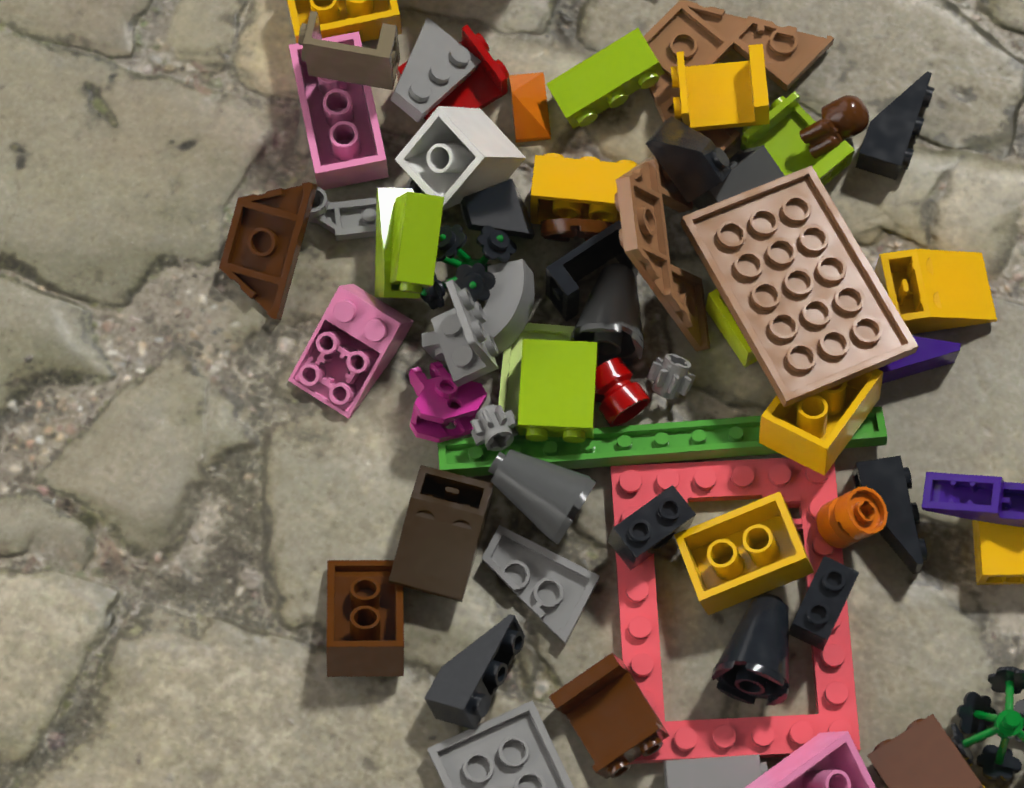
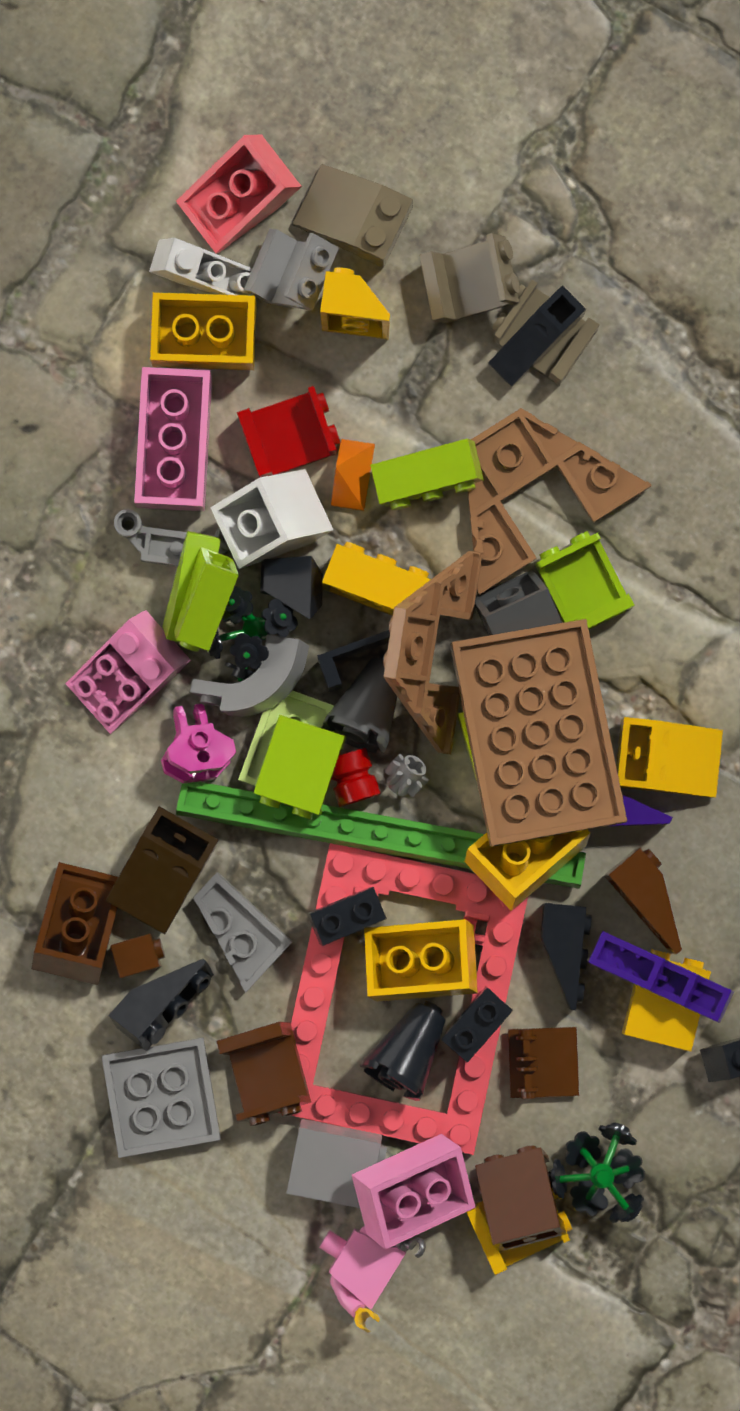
camera: 15 degrees right, 15 degrees up
reddish brown wing [219,182,318,320] -> none
dark tan panel [298,11,400,90] -> none
light grey wing [390,17,481,122] -> none
light grey bracket [431,279,499,387] -> none
light grey gear [471,405,518,451] -> none
dark grey cone [488,449,597,544] -> none
reddish brown tile [540,218,612,242] -> none
black slope [646,116,732,203] -> none
yellow panel [671,44,770,131] -> none
reddish brown piece [799,95,870,159] -> none
orange wheel [816,486,888,548] -> none
black slope [855,71,935,180] -> none
none -> reddish brown brick [110,933,166,978]
none -> reddish brown hinge [508,1027,579,1099]
none -> reddish brown slope [604,848,682,954]

